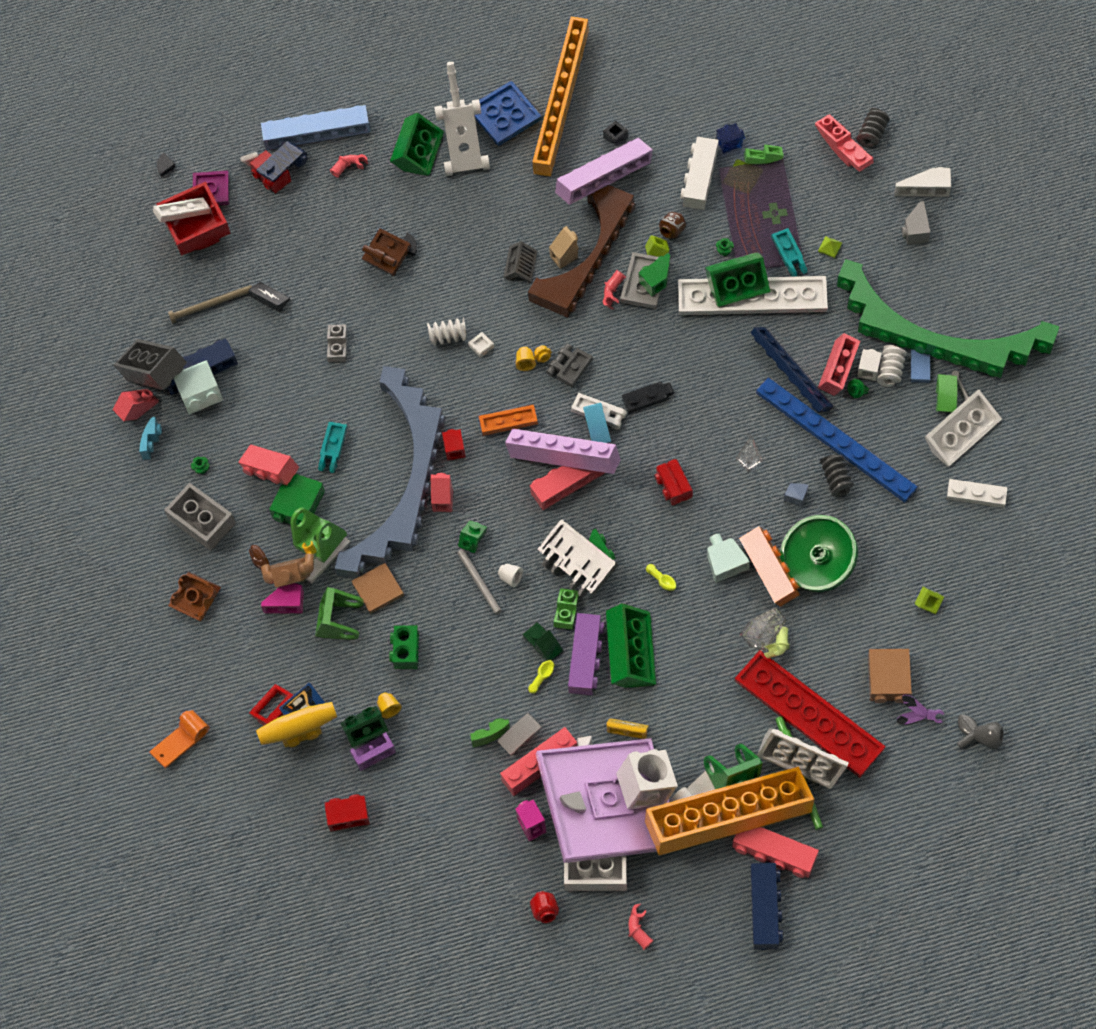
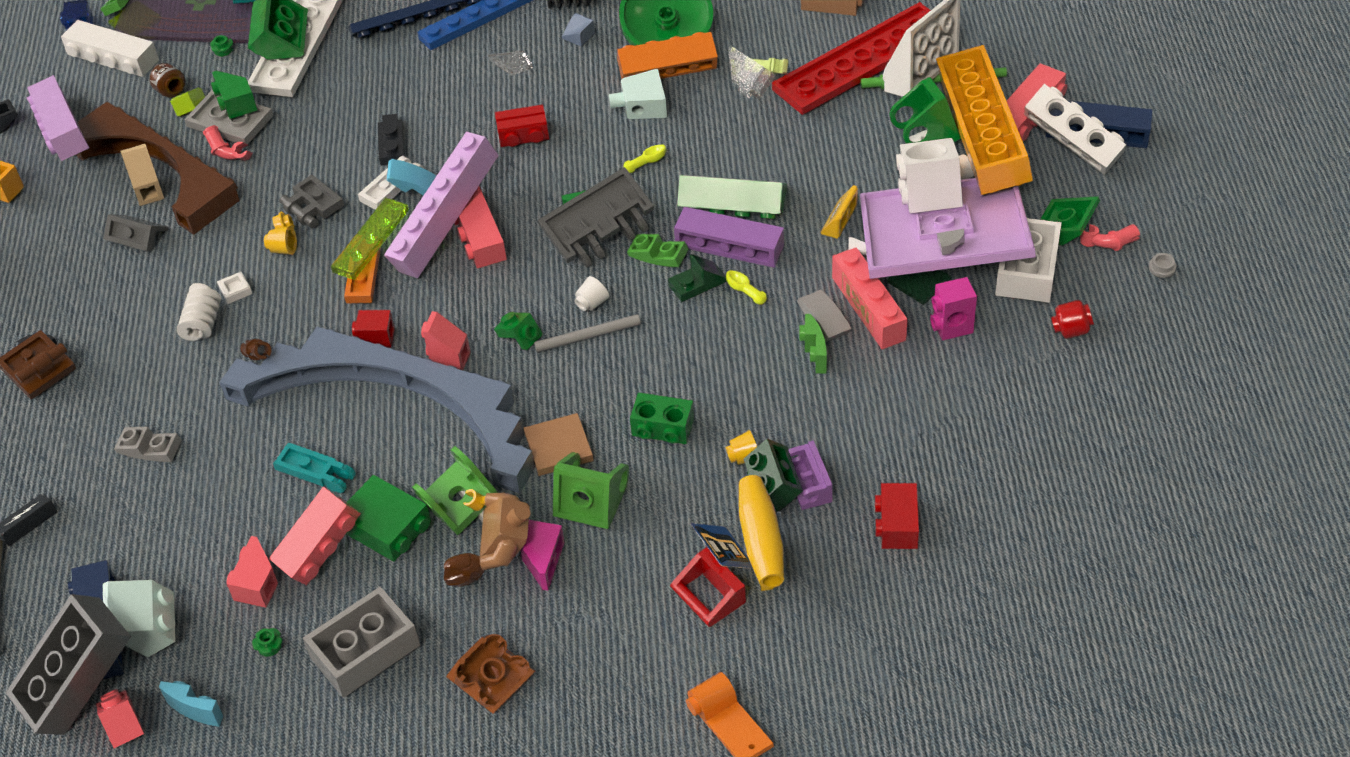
camera: 80 degrees left, 15 degrees down
none -> coral slope [227,536,278,608]
none -> reddish brown pin [240,339,272,360]
none -> clear neon green tile [331,198,409,280]
none -> white brick [1024,84,1126,175]
none -> green slope [1040,196,1100,245]
none -> light grey plate [1149,253,1177,278]

